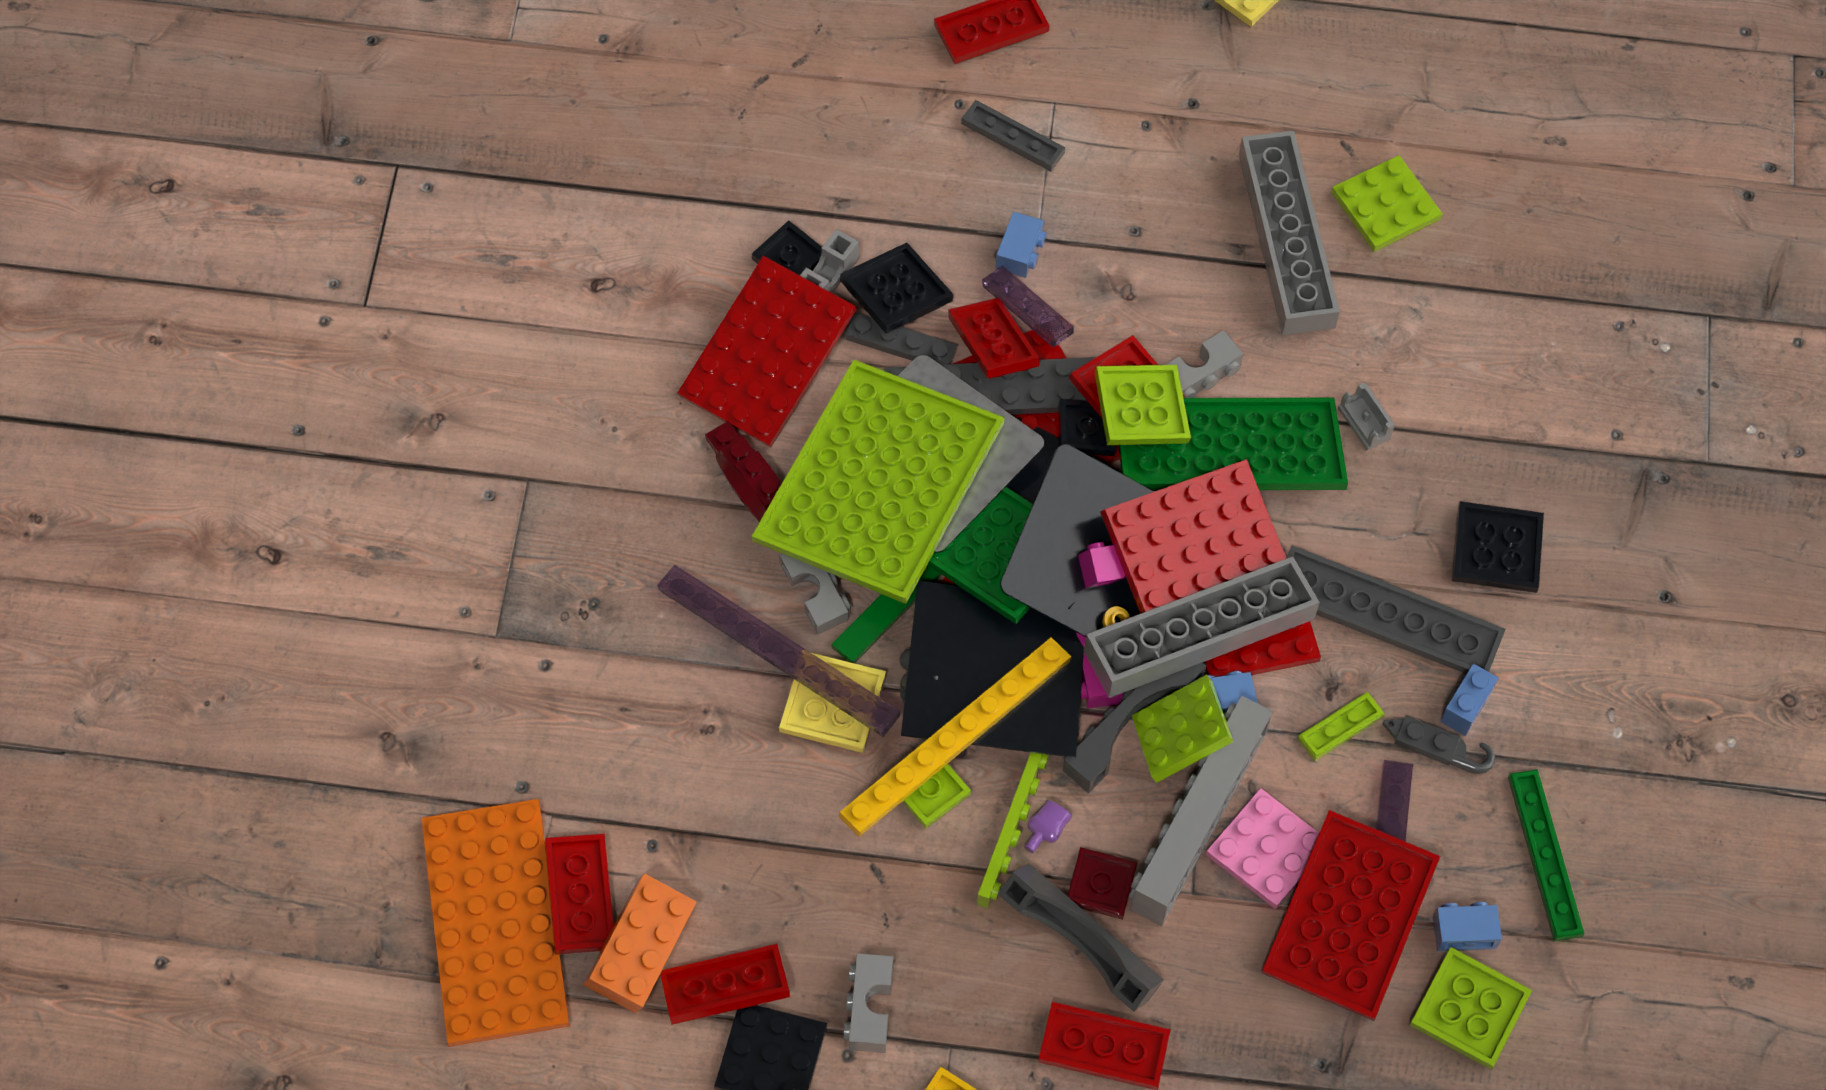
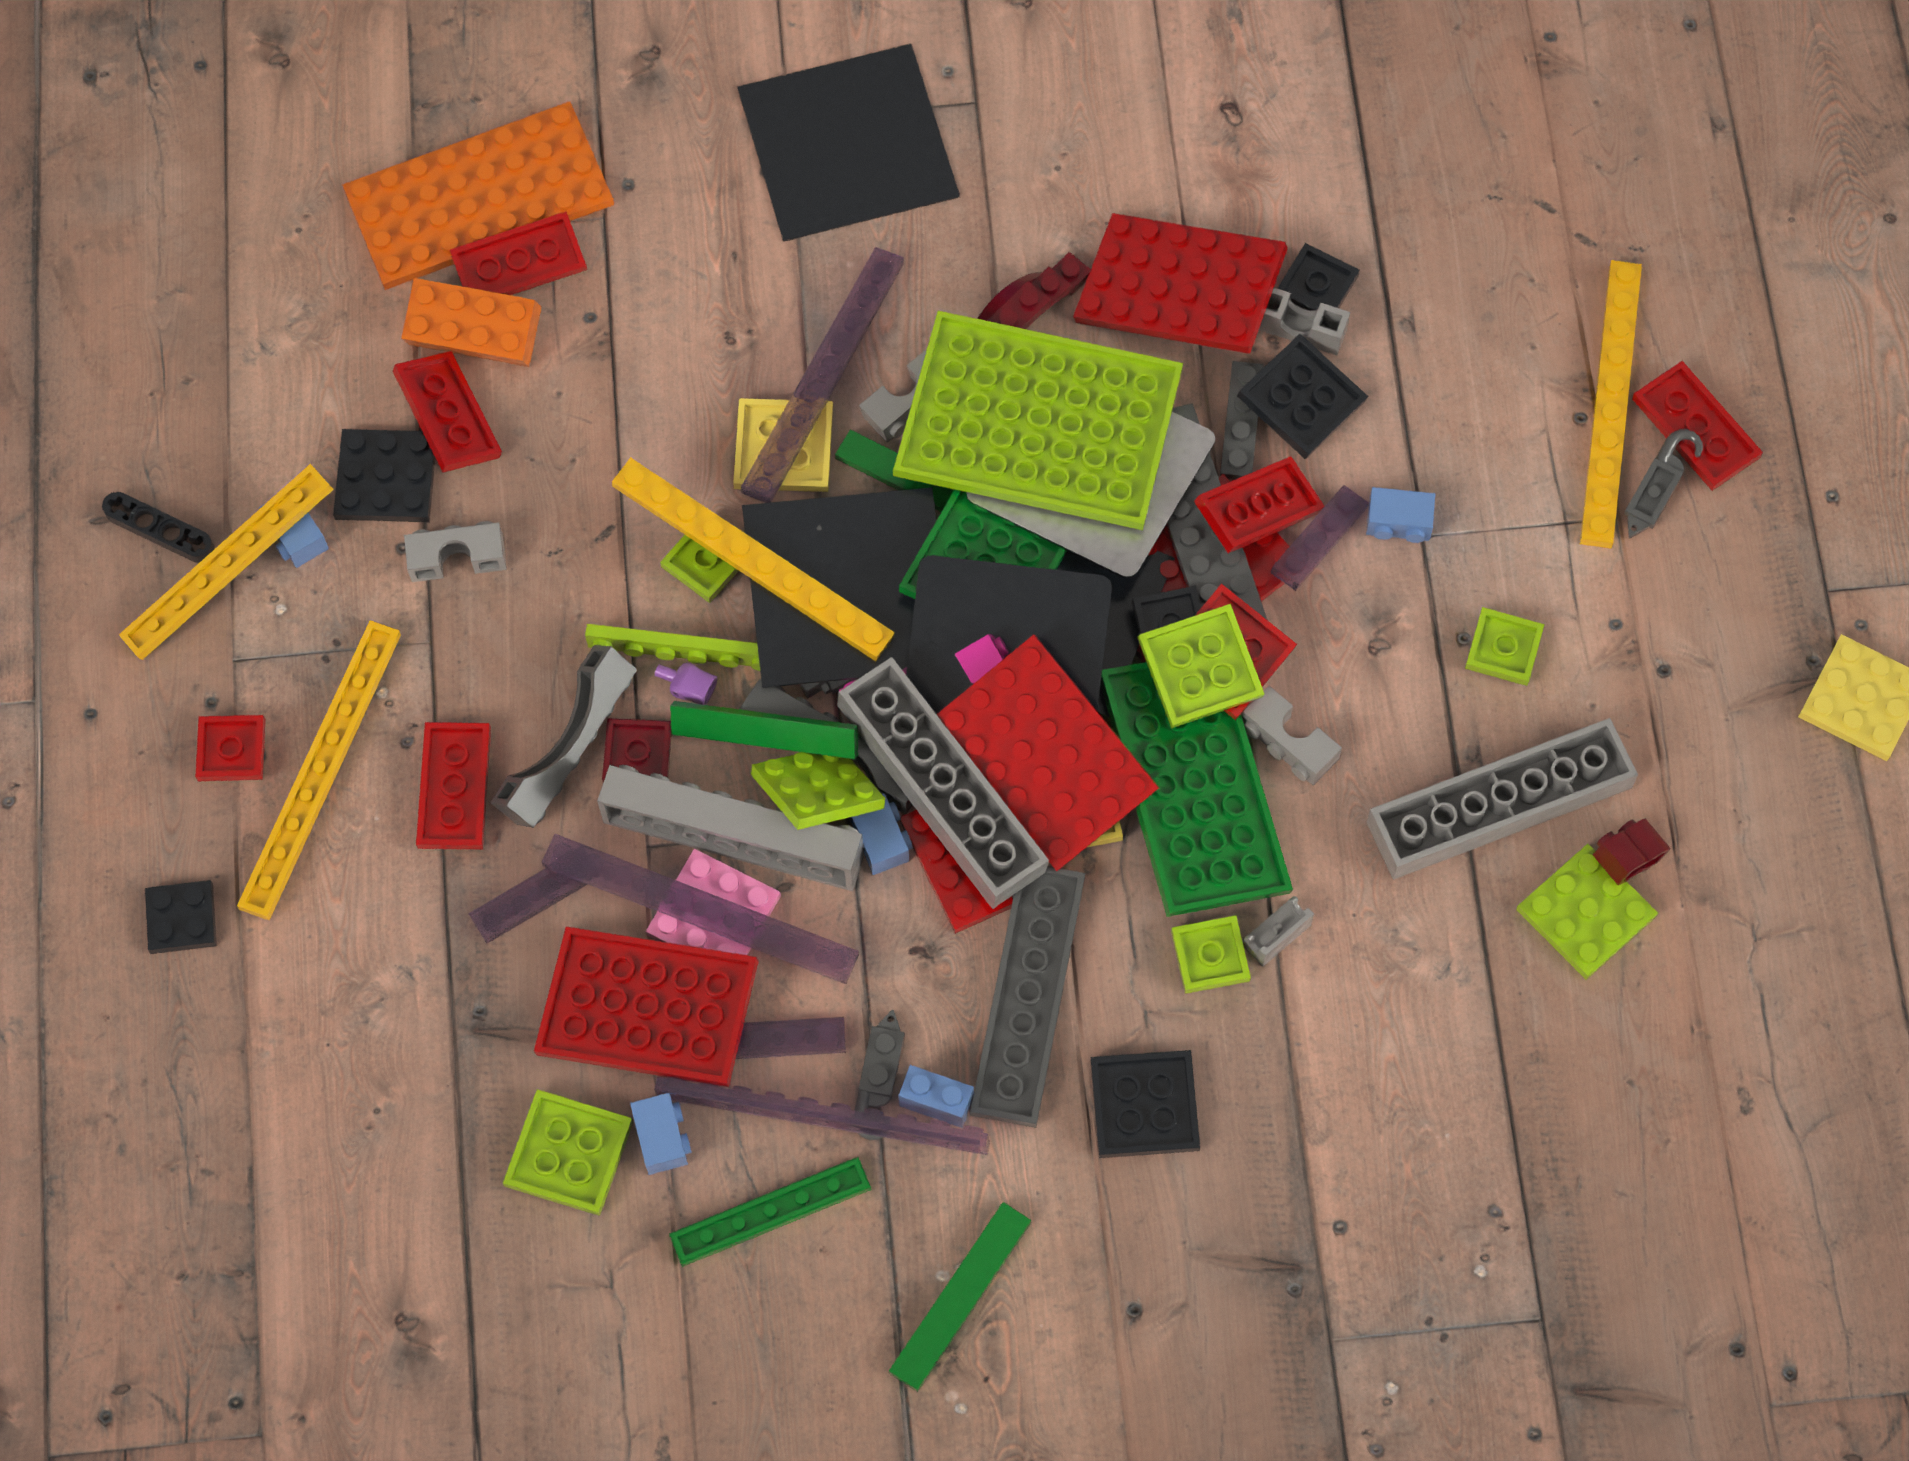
camera: 80 degrees right, 5 degrees up
dark grey plate [961,100,1065,172] -> none
yellow plate [1102,606,1130,628] -> none
lime tile [1297,691,1385,762] -> none
none -> plate [468,847,600,944]
none -> clear purple plate [541,834,859,984]
none -> clear purple plate [654,1077,990,1155]
none -> green tile [670,701,858,759]
none -> black piece [737,44,960,242]
none -> green tile [889,1202,1031,1392]
none -> lime plate [1171,916,1251,994]
none -> lime plate [1465,607,1545,686]
none -> yellow plate [1580,260,1642,549]
none -> dark red brick [1593,818,1671,885]
none -> dark grey plate [1624,429,1703,538]

